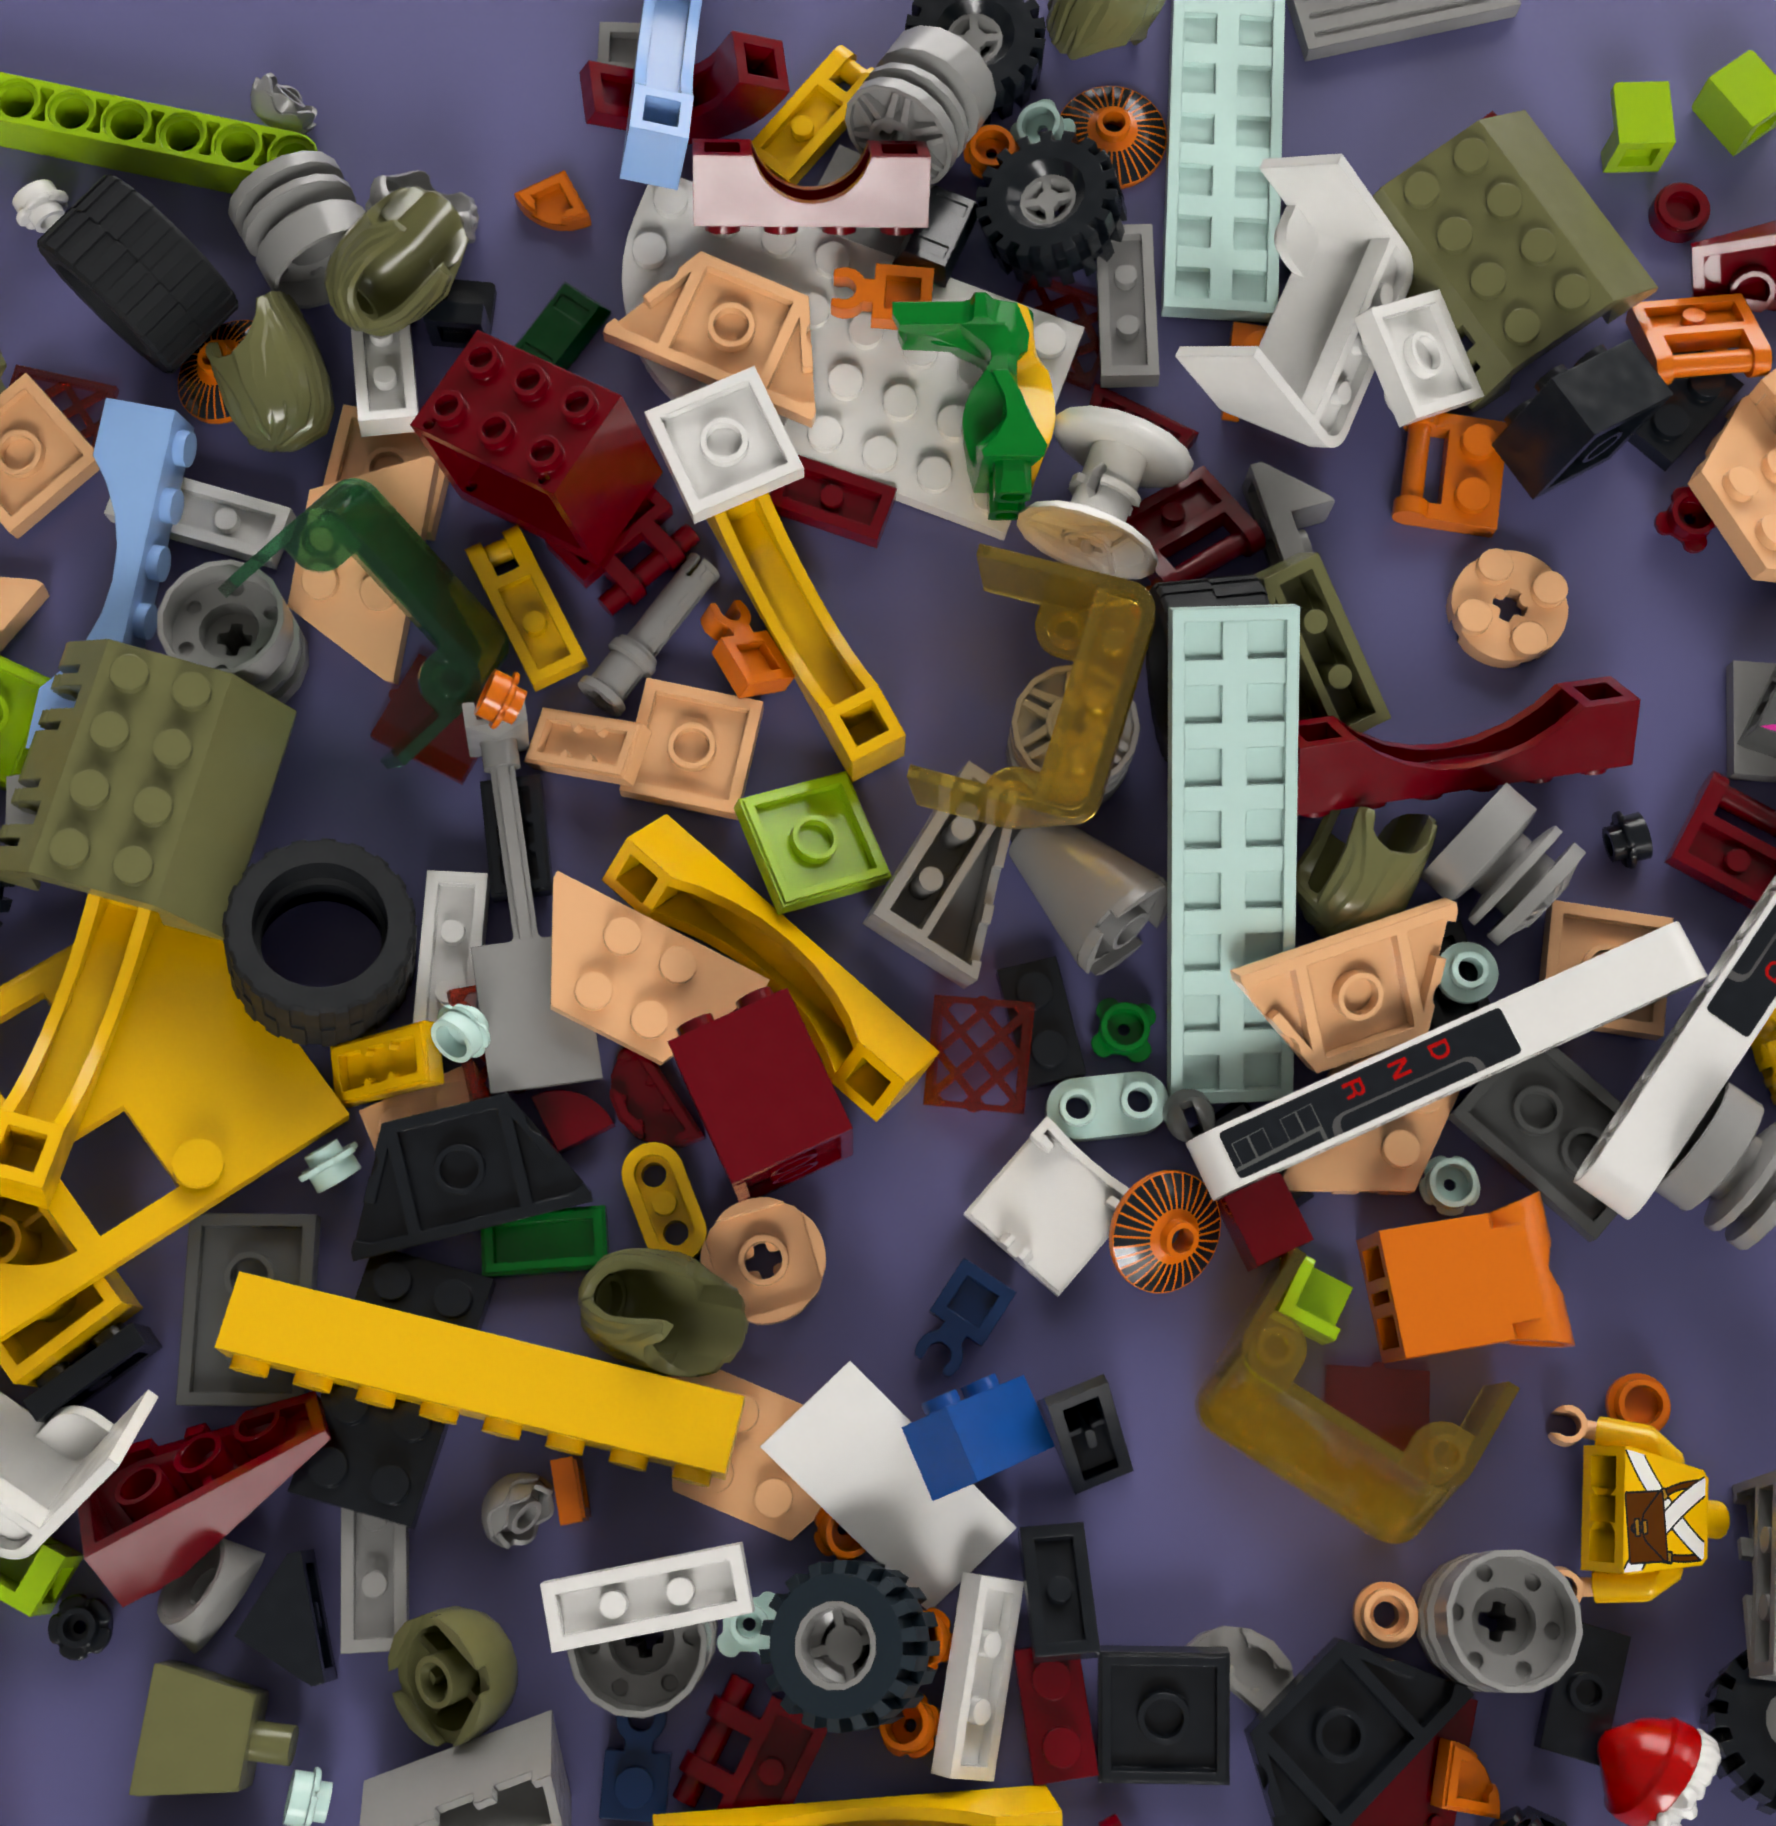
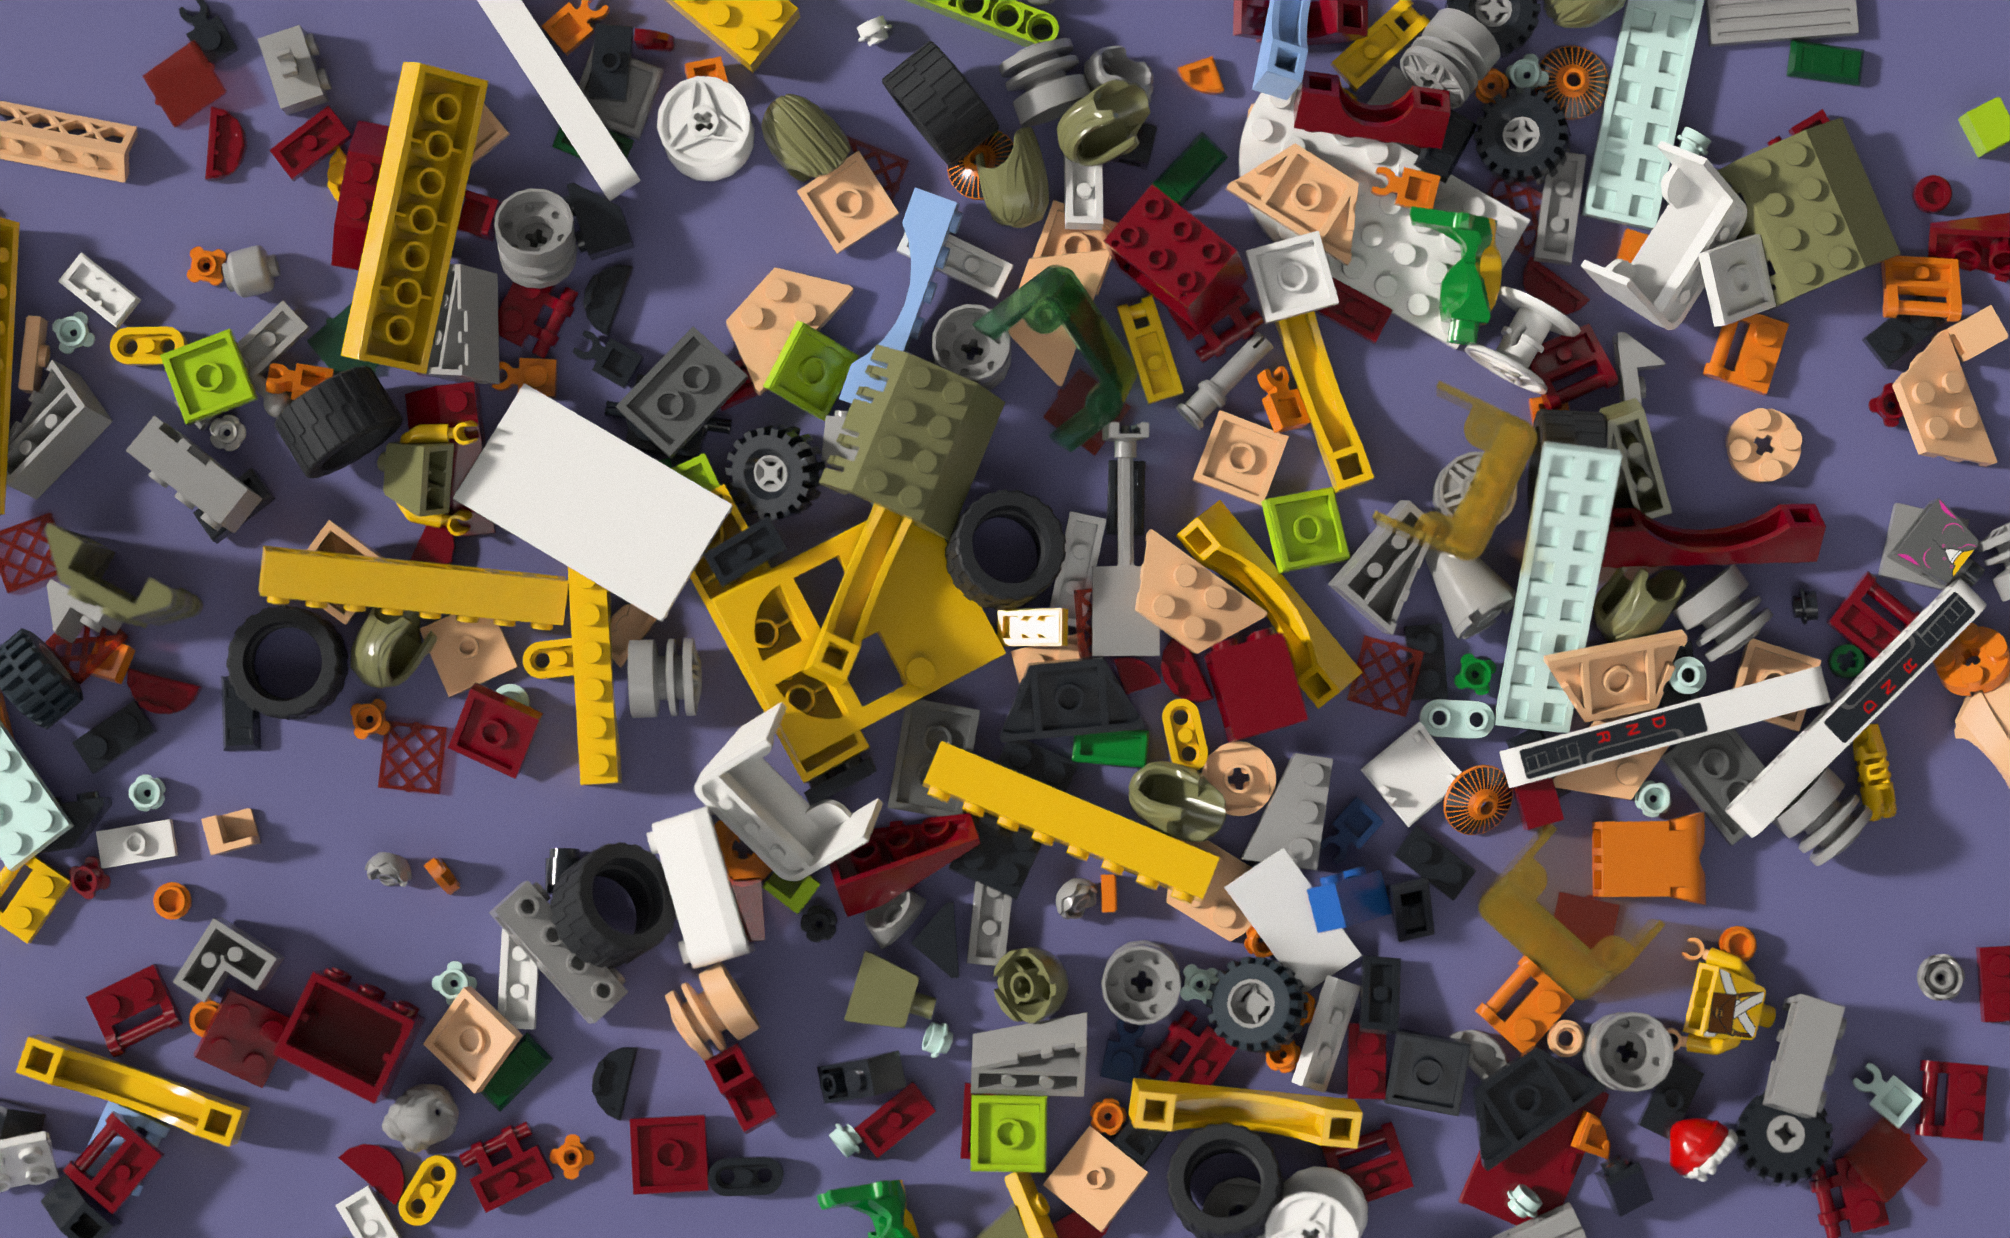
camera: 10 degrees right, 10 degrees up
light aqua plate [298,1138,362,1193] -> none
light aqua plate [431,1004,491,1063] -> none
orange plate [474,669,527,729] -> none
light nougat plate [524,707,652,787] -> none
white plate [540,1542,755,1653] -> none
dark grey hinge [1162,1089,1215,1142] -> none
lime panel [1266,1254,1353,1345] -> none
black brick [1492,339,1674,499] -> none
lime panel [1601,81,1676,173] -> none
none -> light grey wedge [1240,753,1333,870]
none -> black plate [1393,826,1476,901]
none -> orange plate [1475,955,1575,1054]
none -> dark green tile [1786,40,1865,86]
none -> dark green bush [1827,644,1865,678]

